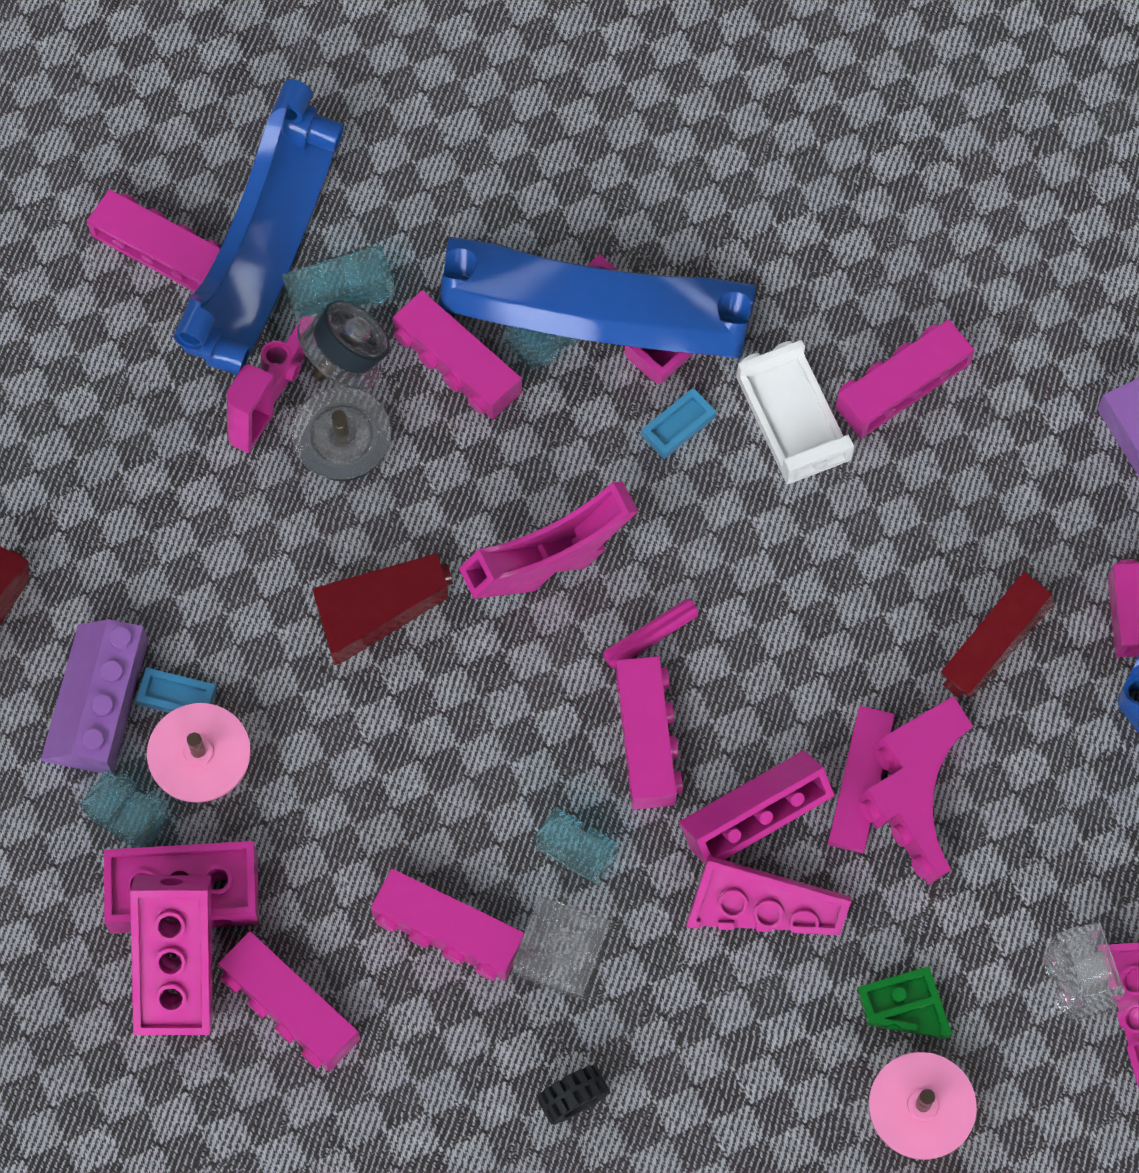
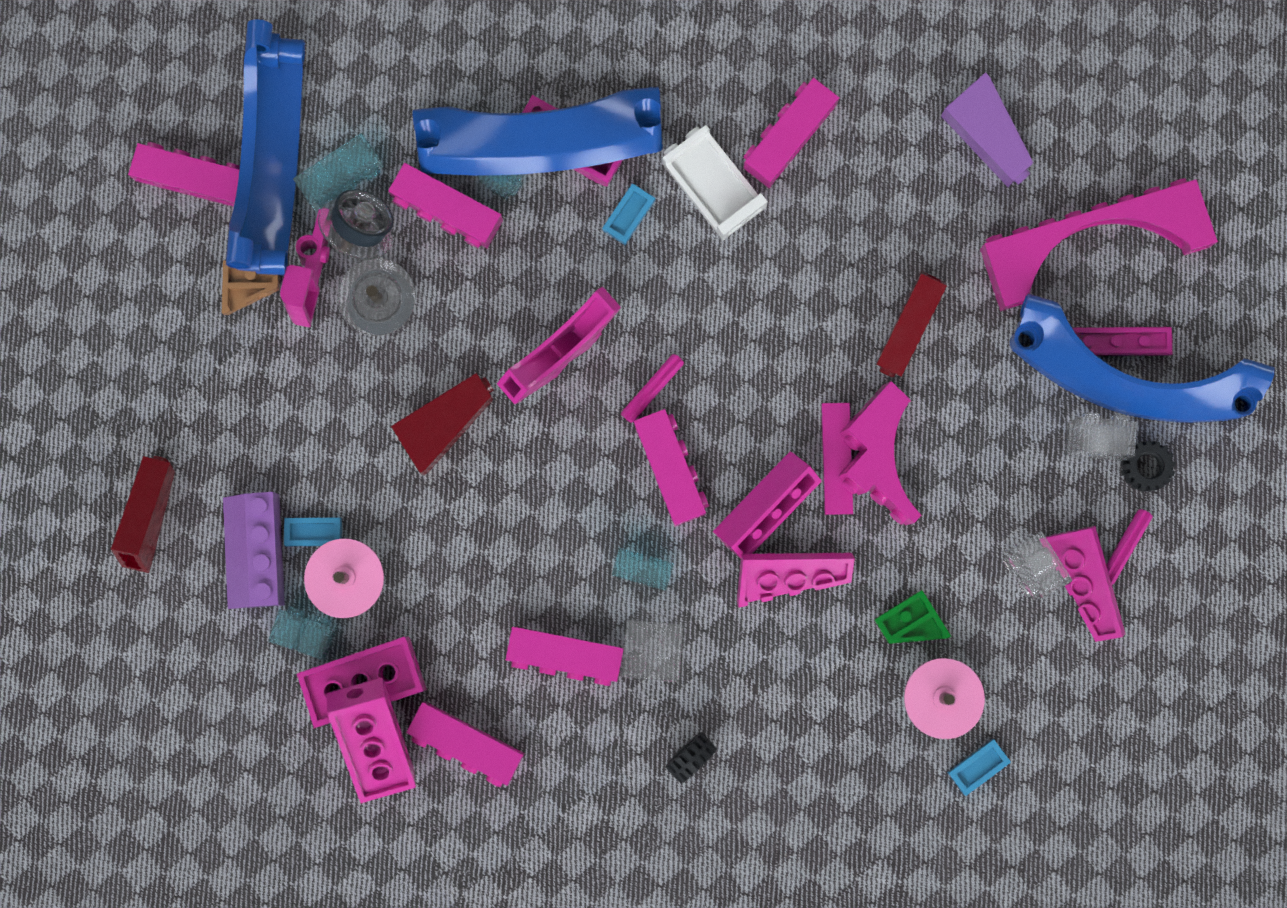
camera: 10 degrees left, 15 degrees up
none -> medium nougat wing [222,261,280,315]

